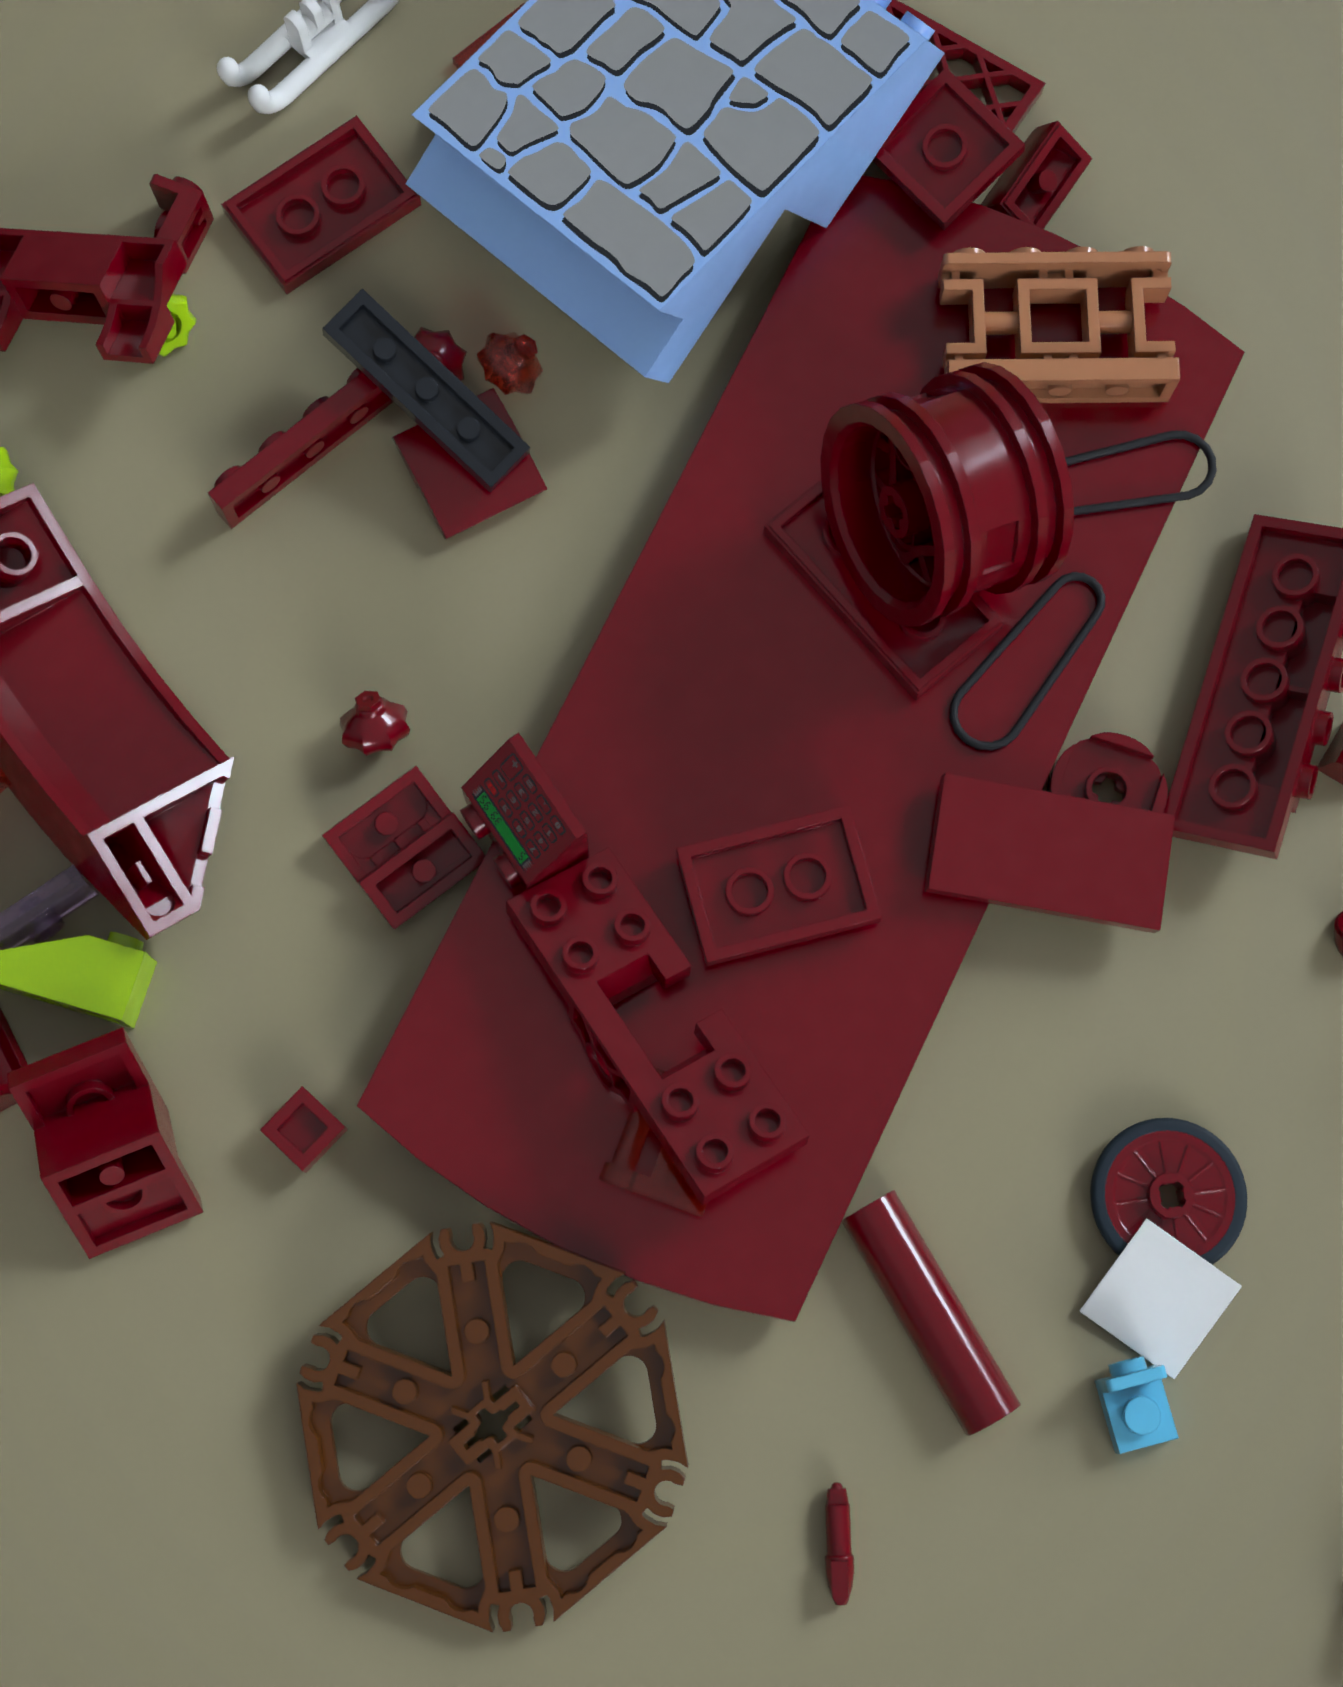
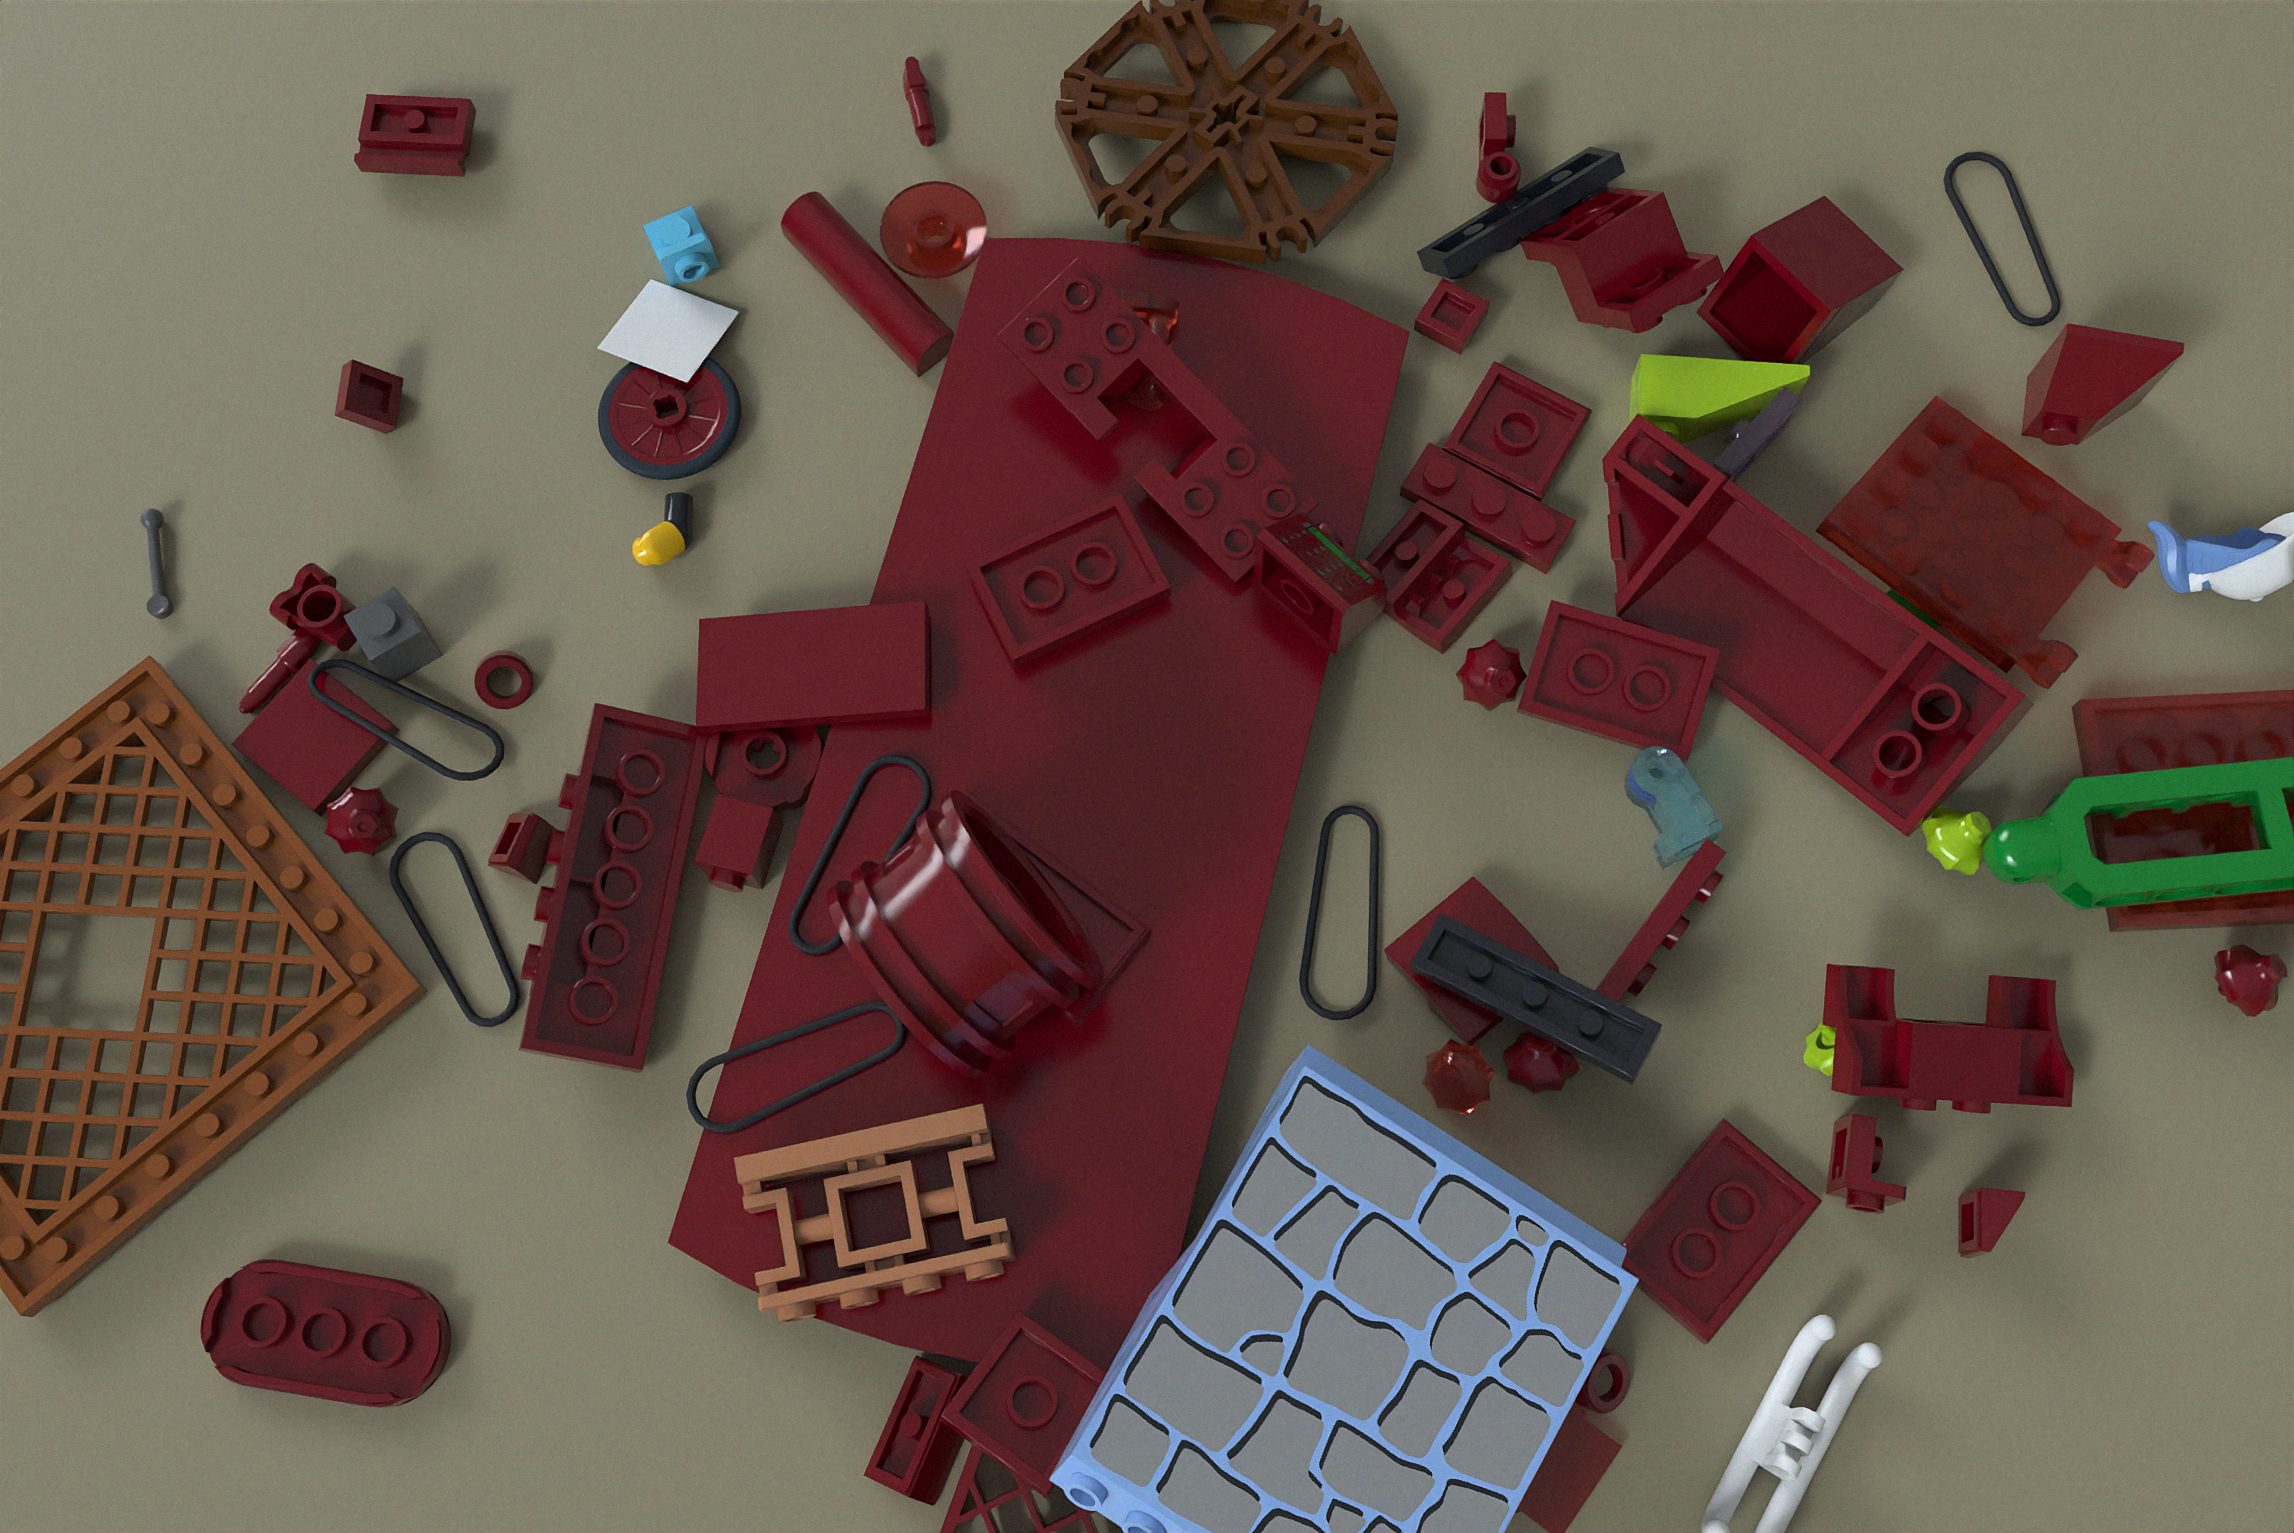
camera: 175 degrees right, 5 degrees down
none -> yellow arm [632,492,693,566]
none -> dark red brick [695,794,783,892]
none -> clear red dish [879,181,987,279]
none -> black piece [1299,805,1379,1020]
none -> dark red plate [1400,443,1576,574]
none -> black plate [1417,147,1625,280]
none -> dark red tile [1442,361,1592,502]
none -> dark red plate [1476,92,1521,203]
none -> dark red plate [1516,600,1721,763]
none -> clear light blue leg [1624,746,1724,870]
none -> dark red slope [1958,1187,2025,1258]

